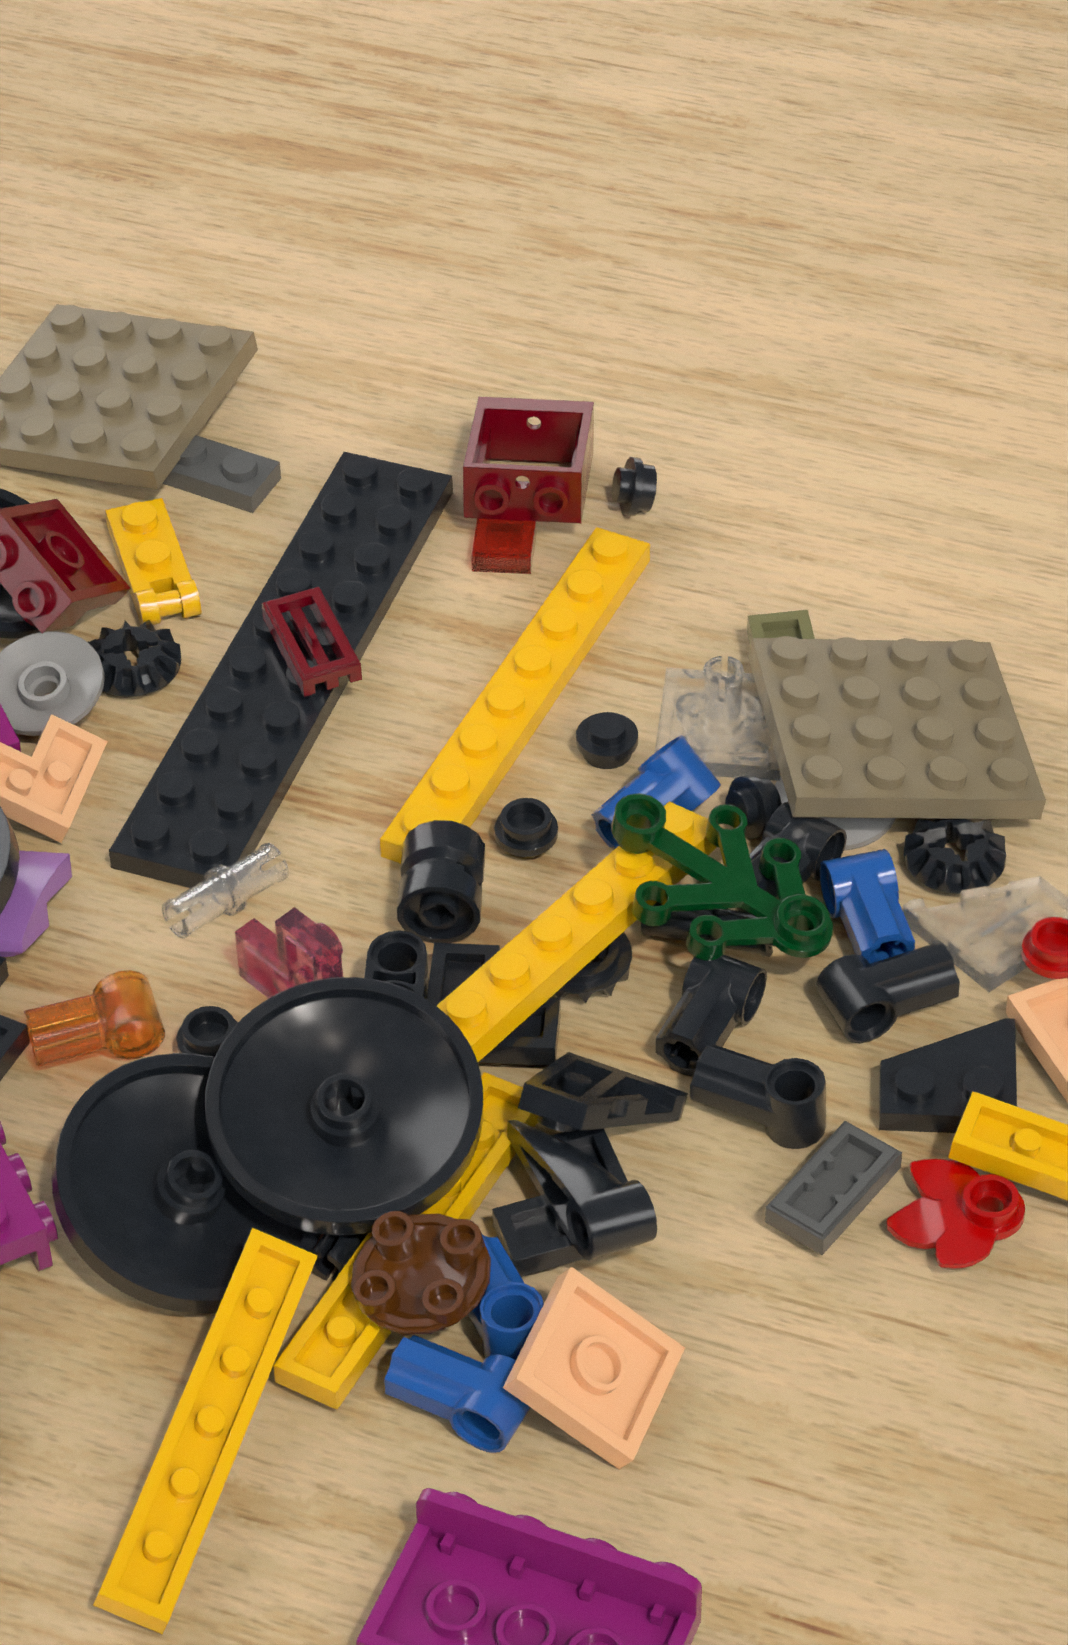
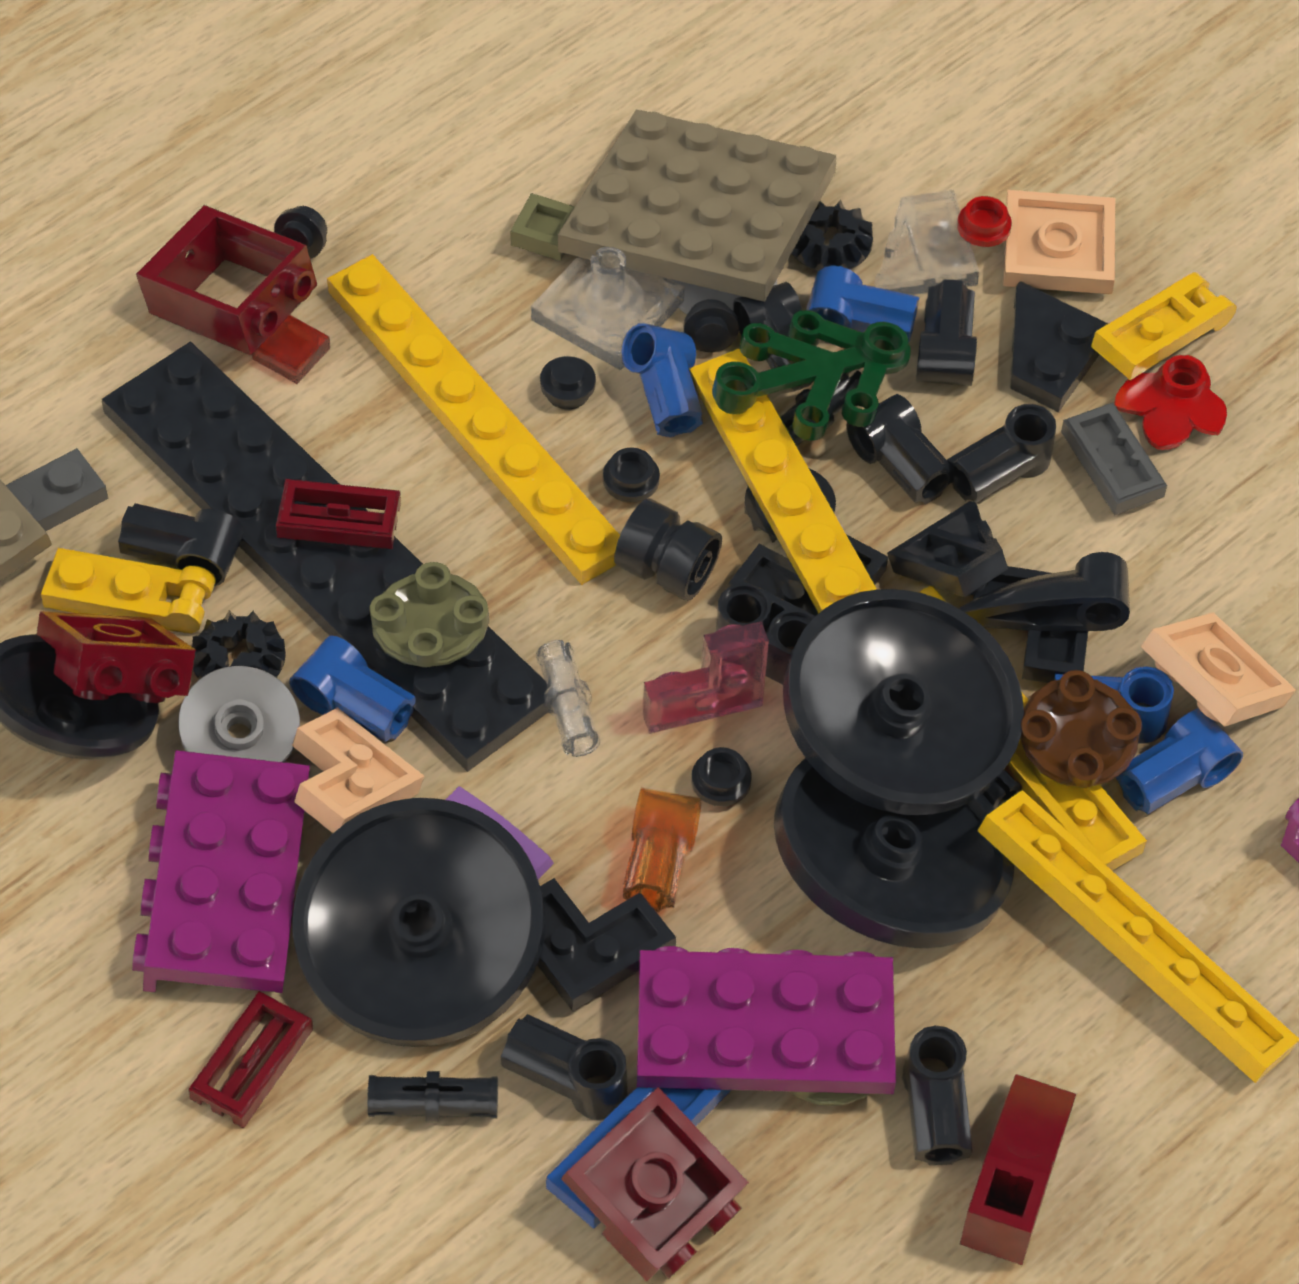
camera: 65 degrees left, 10 degrees up
none -> black piece [118,503,244,586]
none -> blue piece [289,636,416,742]
none -> olive dish [370,562,489,667]

